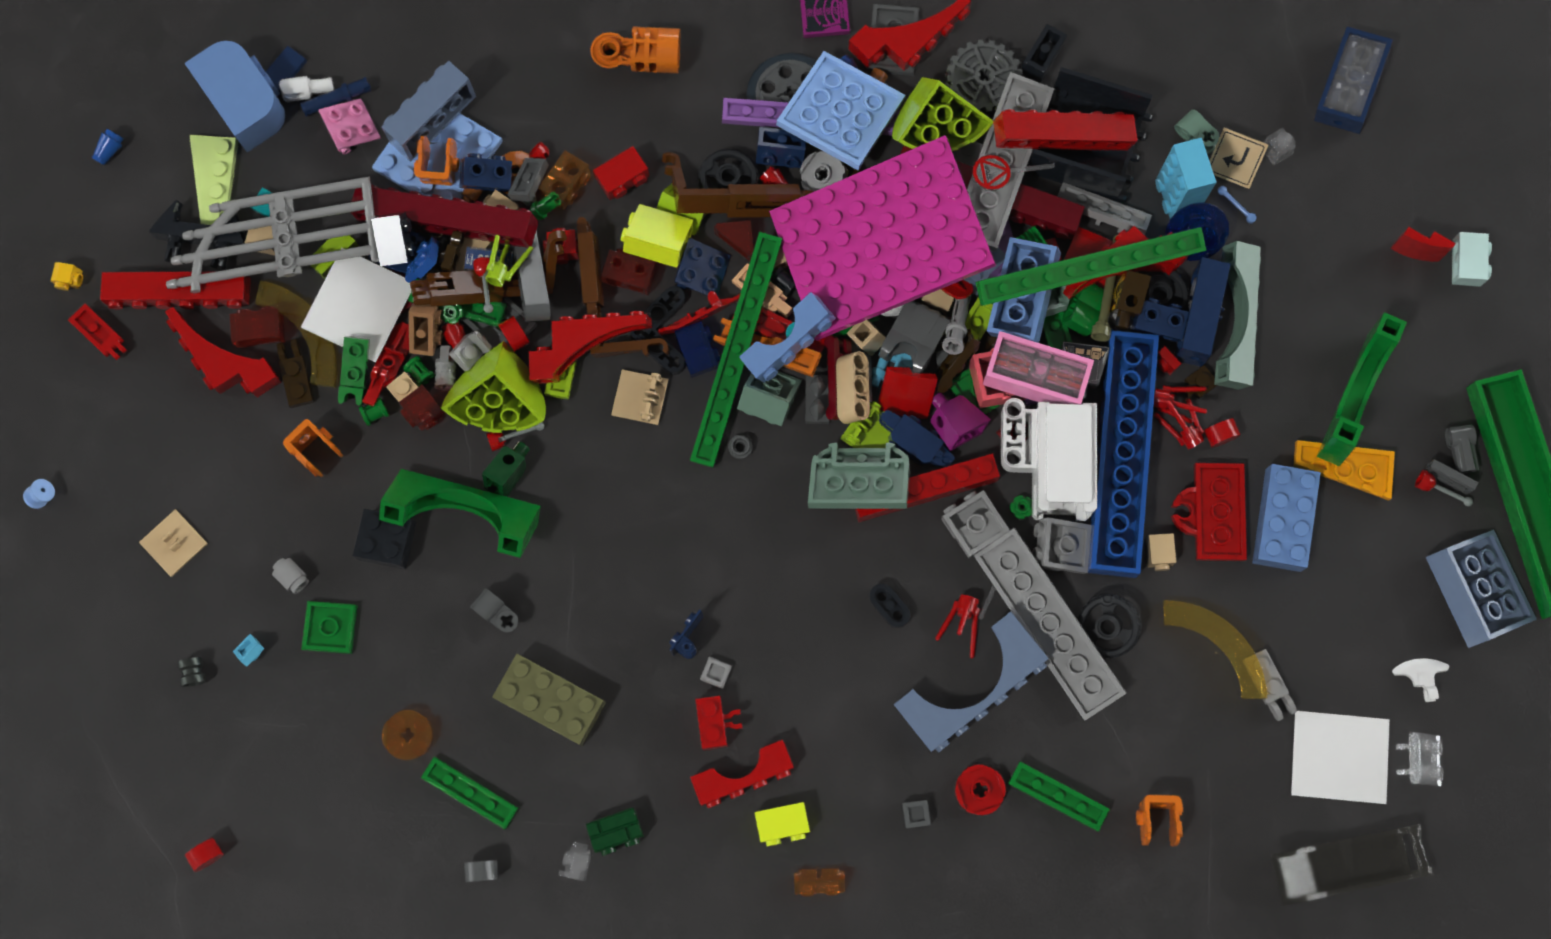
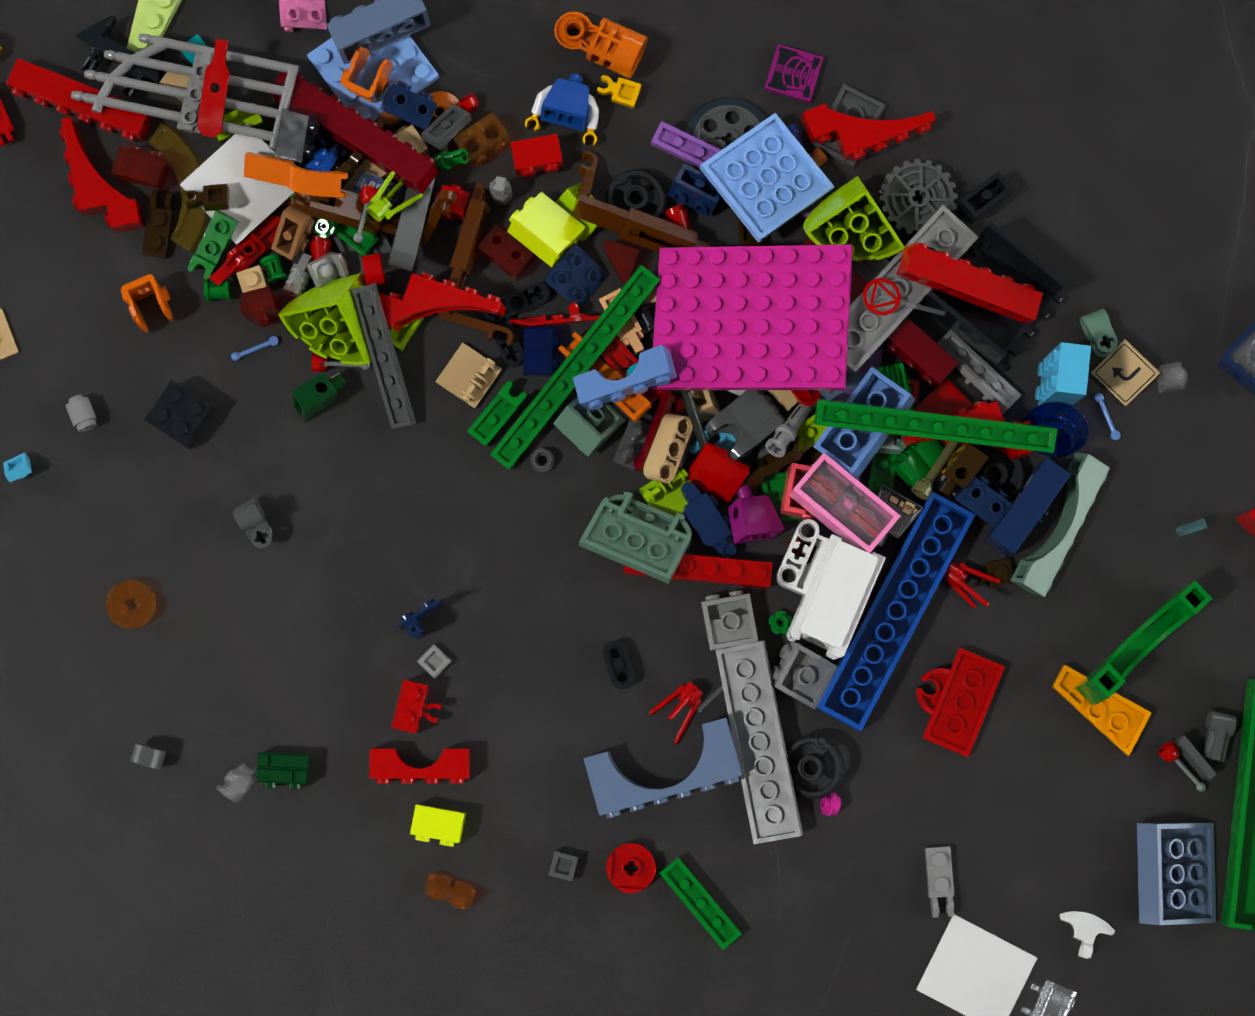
camera: 20 degrees right, 5 degrees up
green tile [301,601,357,654] -> none
green arch [379,469,540,558] -> none
green tile [421,756,519,830] -> none
olive brick [492,654,606,746] -> none
light grey plate [800,151,848,191] -> none
orange piece [1136,795,1183,846] -> none
tan brick [1145,533,1176,571] -> none
red plant [1153,399,1205,450] -> none
red plate [1157,346,1181,375] -> none
clear yellow tile [1163,600,1267,699] -> none
red piece [1204,418,1241,448] -> none
medium blue brick [1252,464,1321,572] -> none
none -> dark brown plate [186,184,229,211]
none -> red piece [198,39,230,138]
none -> medium blue hinge [231,336,279,361]
none -> orange piece [244,152,348,198]
none -> dark grey tile [351,283,416,429]
none -> green plate [467,380,528,447]
none -> light grey hinge [489,176,512,205]
none -> blue torso [525,74,599,146]
none -> yellow plate [597,75,641,109]
none -> pearl dark grey bar [681,390,708,451]
none -> dark pink plate [820,792,841,817]
none -> clear light blue tile [1175,519,1208,537]

